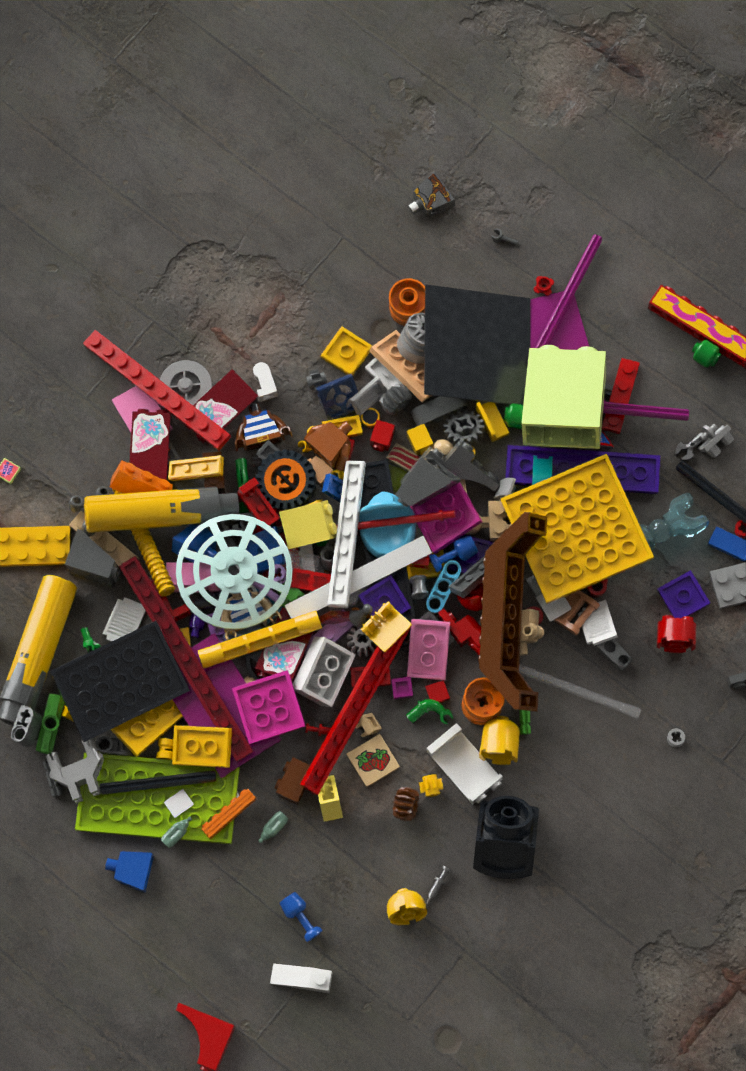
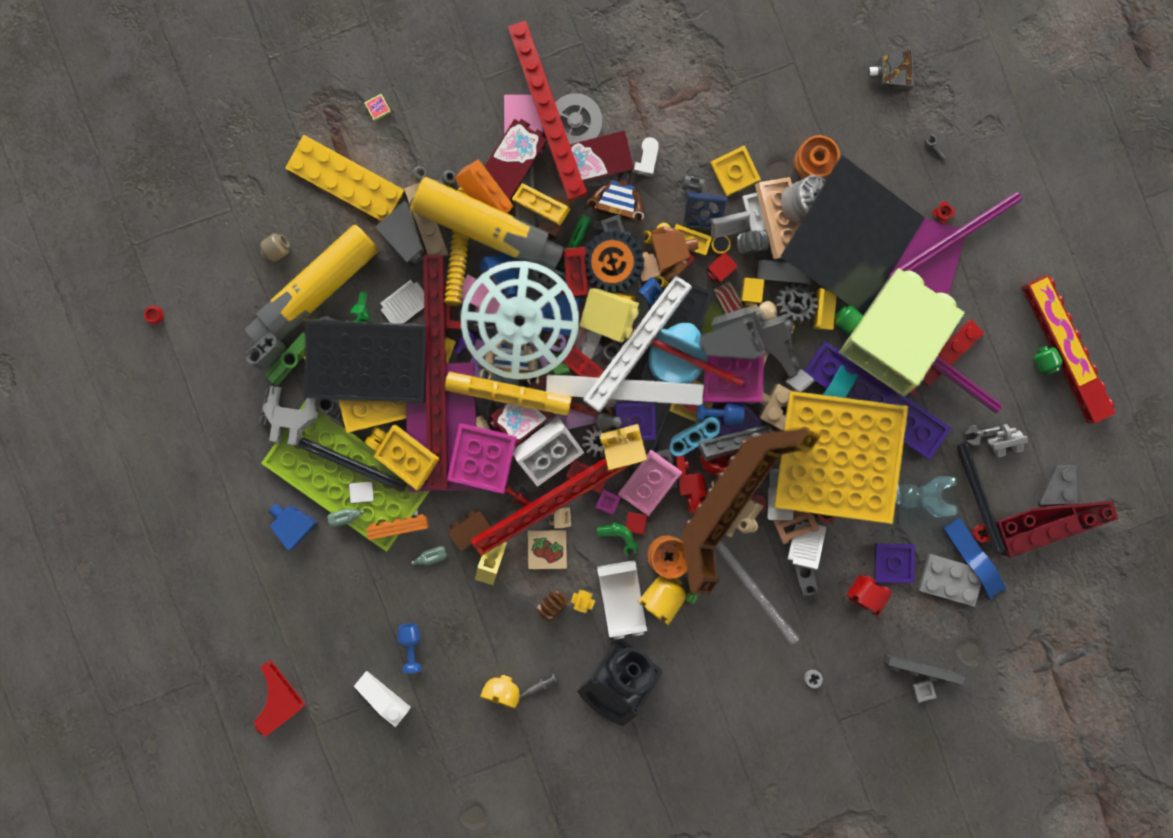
camera: 25 degrees right, 15 degrees up
light grey bush [409,575,429,600] -> none

